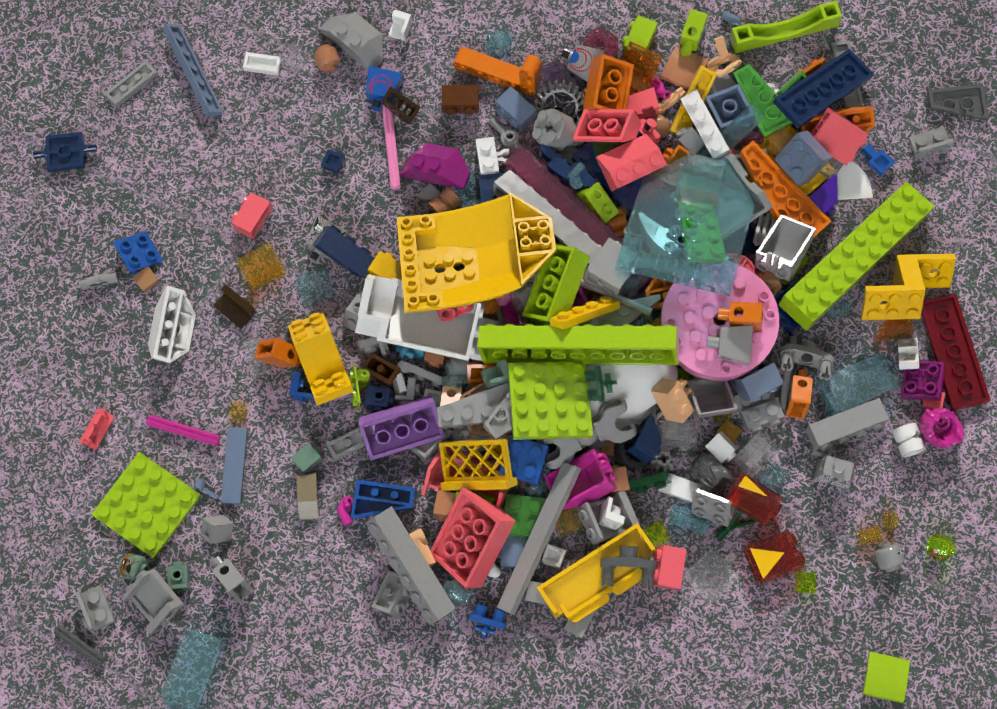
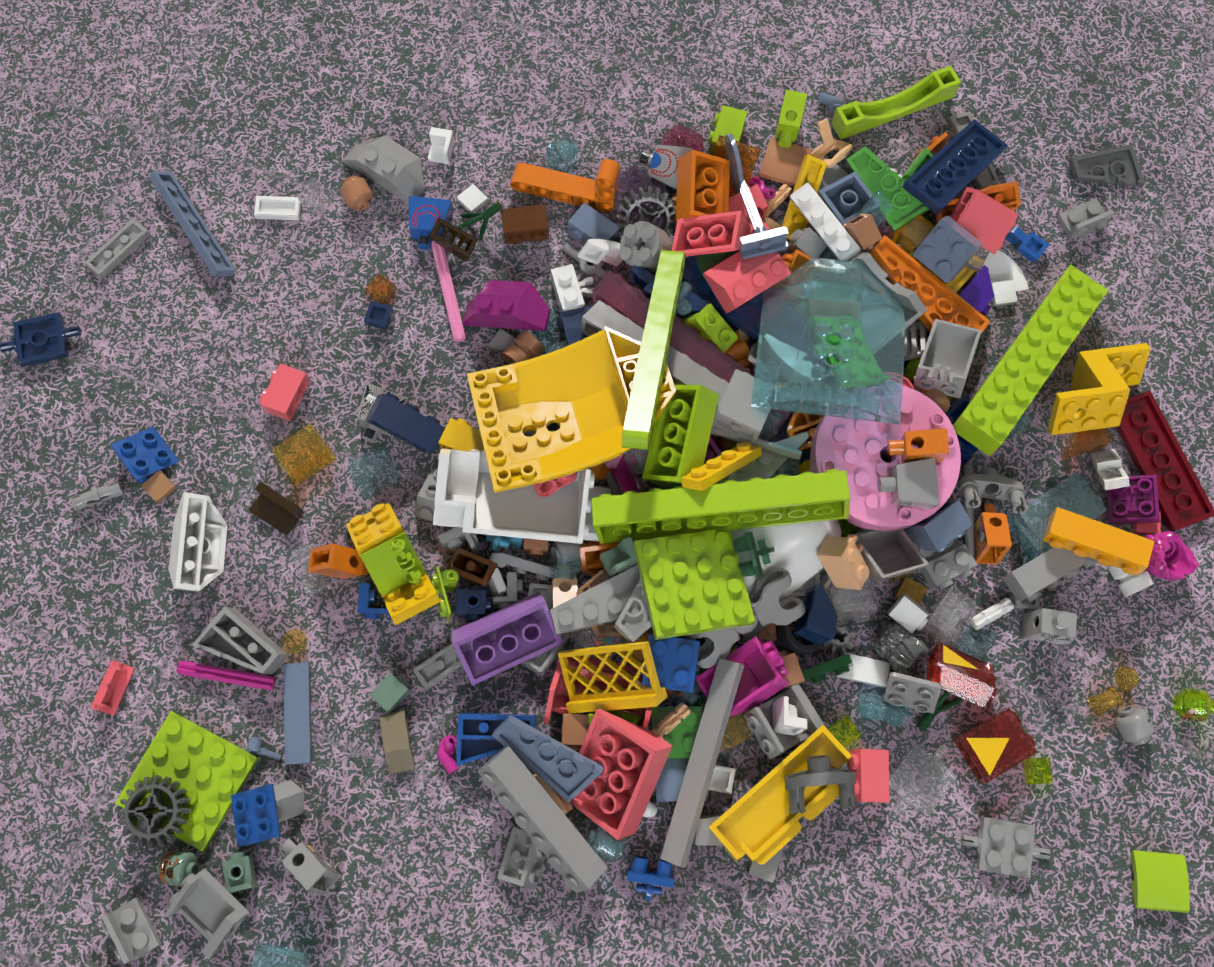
camera: 15 degrees left, 0 degrees up
none -> dark grey gear [117,775,192,848]
none -> light grey wedge [192,606,289,674]
none -> blue hinge [231,784,280,847]
none -> lime hinge [360,532,426,596]
none -> clear orange tile [364,274,397,304]
none -> white tile [457,184,488,213]
none -> dark green plant [458,201,503,240]
none -> sand blue wing [492,715,604,802]
none -> white slope [578,239,622,266]
none -> beam [622,250,685,450]
none -> light nougat axle [651,703,691,739]
none -> sand blue piece [724,134,789,260]
none -> nougat brick [843,213,882,251]
none -> light grey plate [960,817,1051,878]
none -> white axle [969,598,1014,630]
none -> white tile [991,280,1018,306]
none -> light orange brick [1042,507,1155,575]

